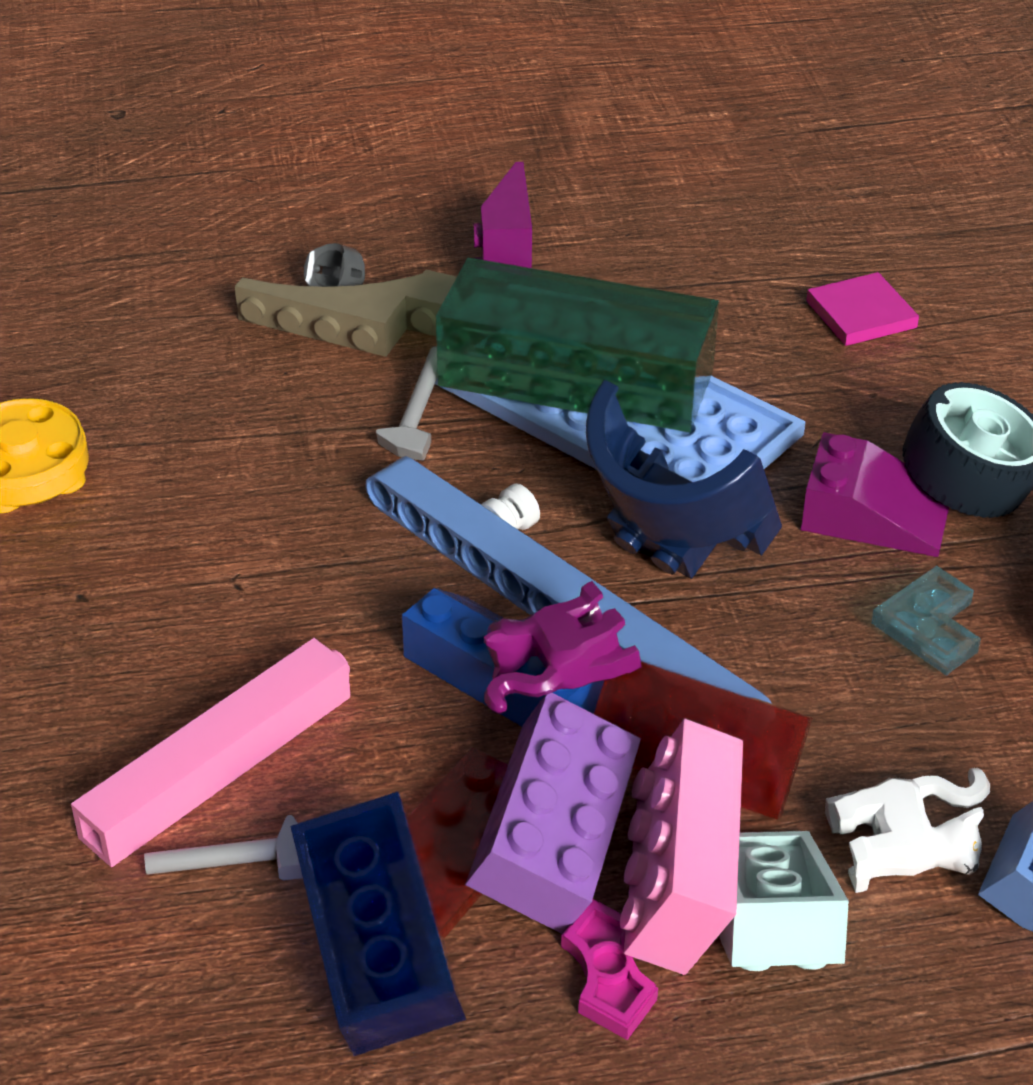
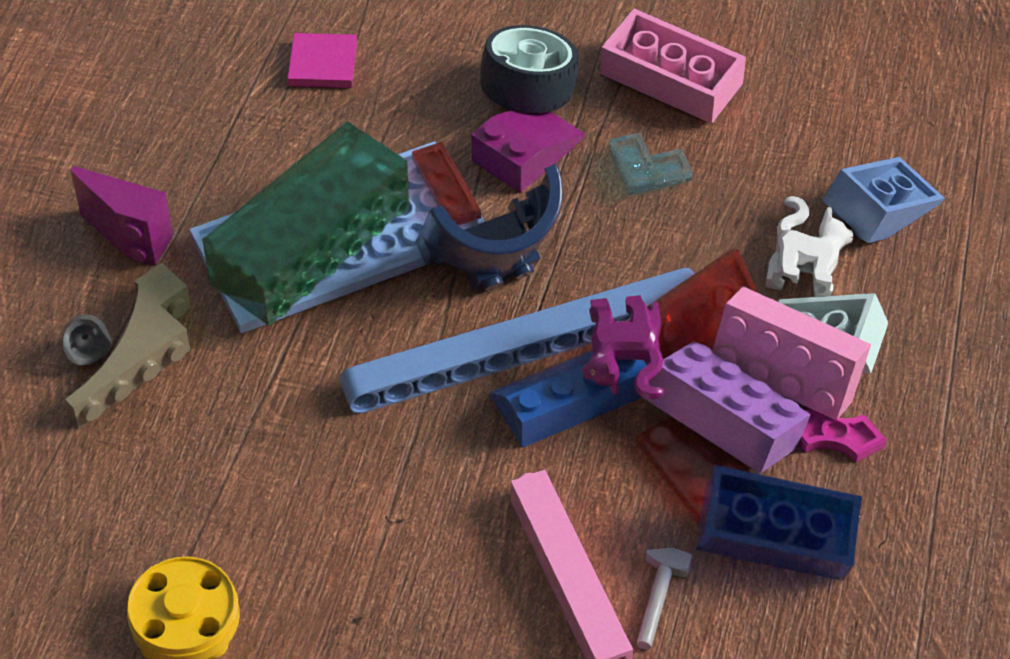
camera: 65 degrees left, 10 degrees up
light grey piece [376,347,446,460] -> none
white wheel [481,483,540,530] -> none
none -> clear red tile [412,142,481,226]

